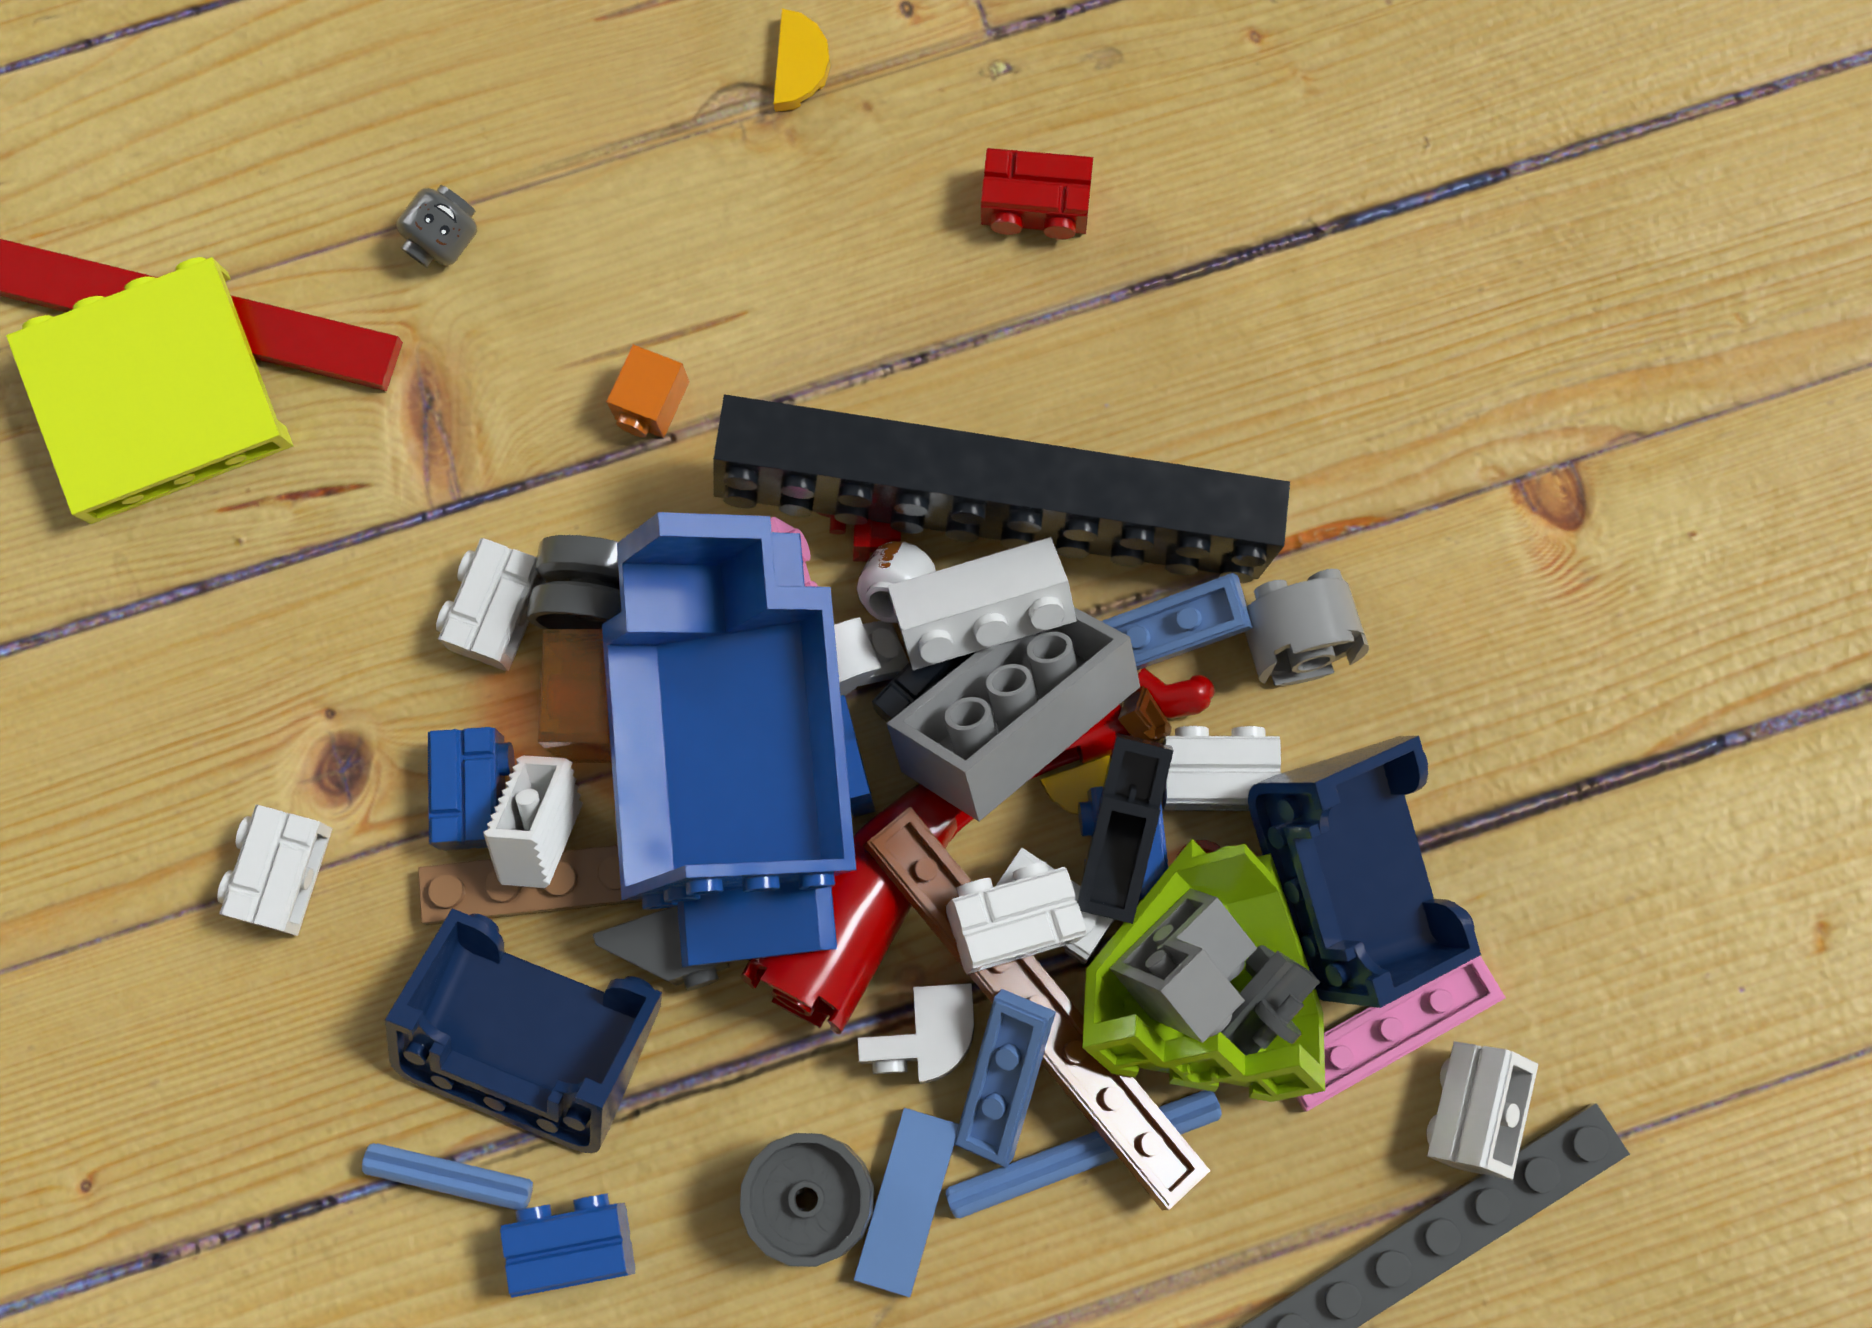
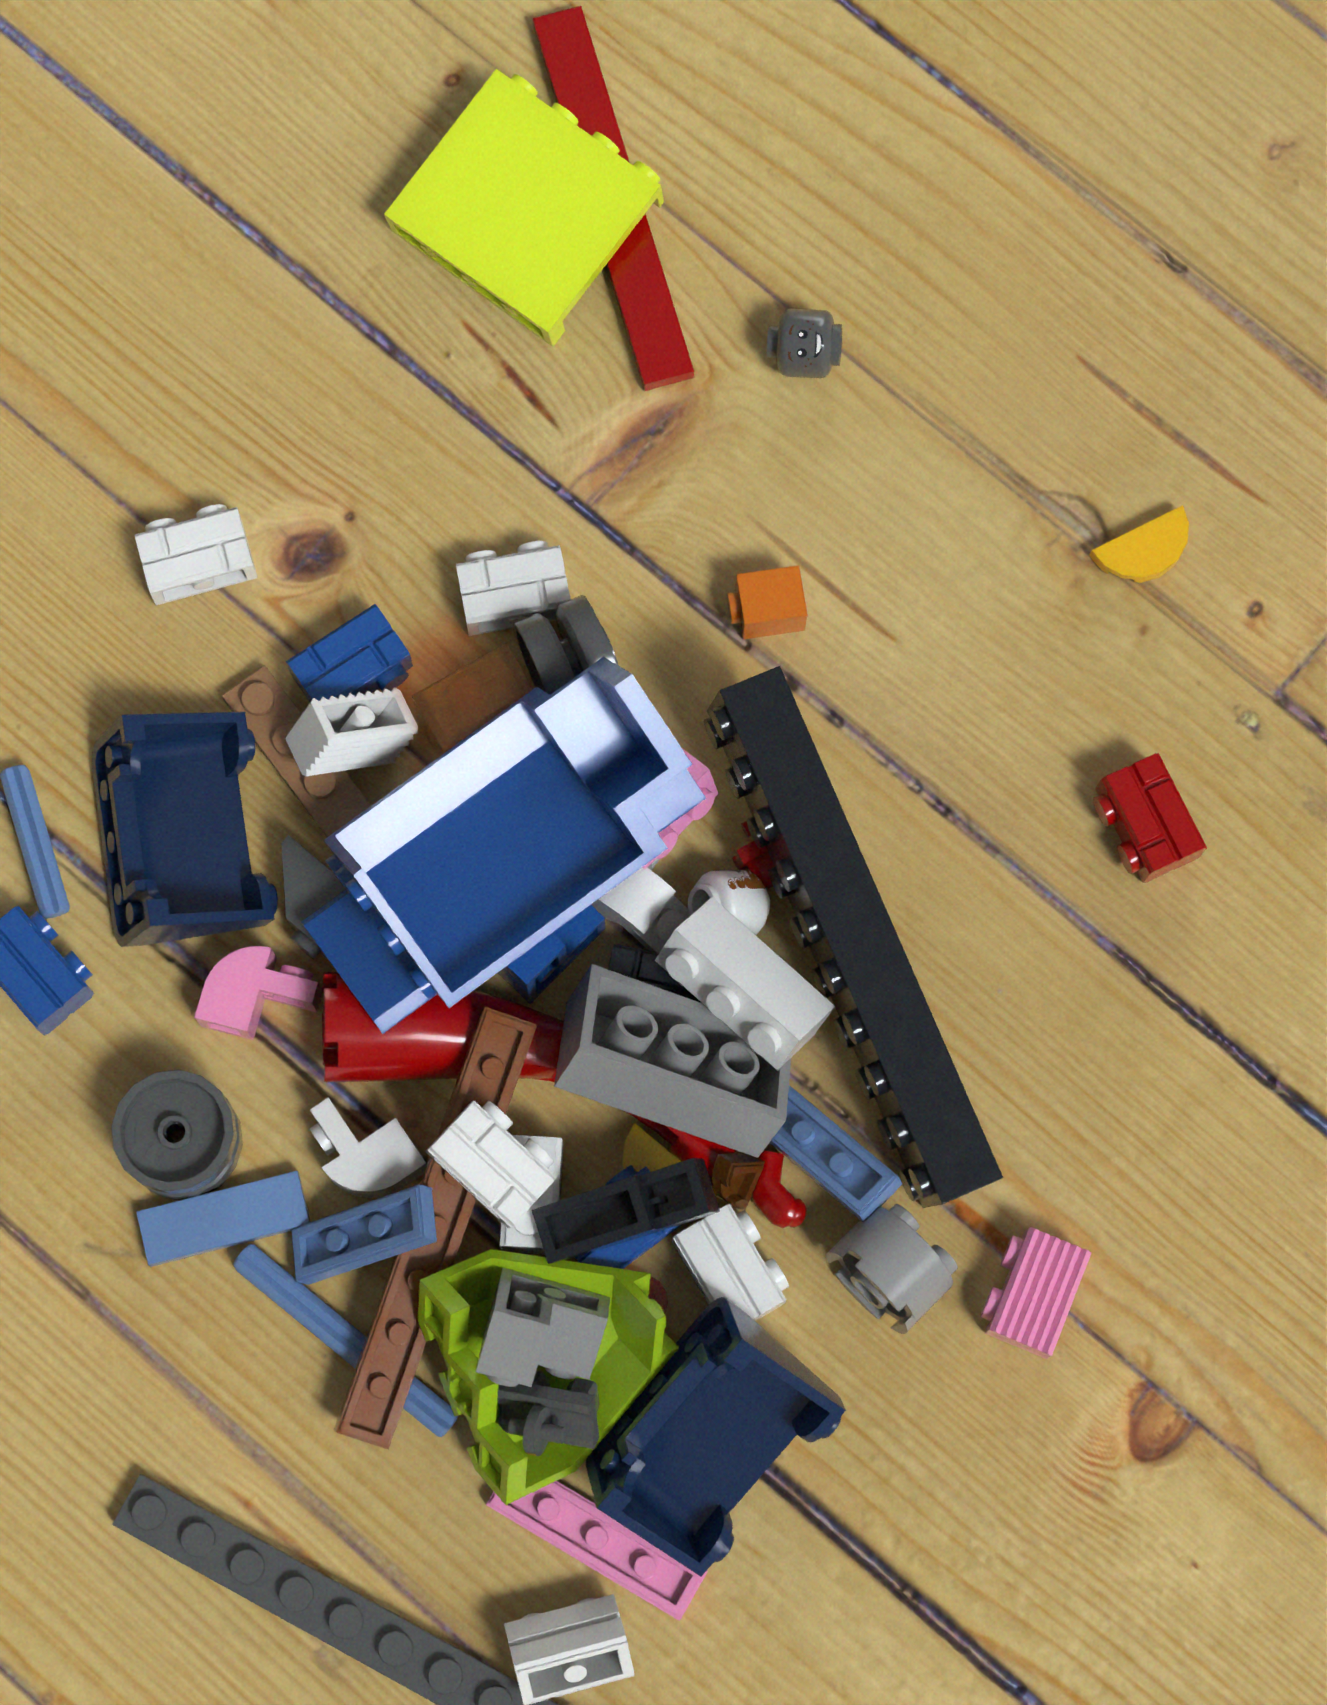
camera: 50 degrees right, 0 degrees up
none -> bright pink brick [194,946,323,1040]
none -> bright pink brick [980,1227,1092,1359]

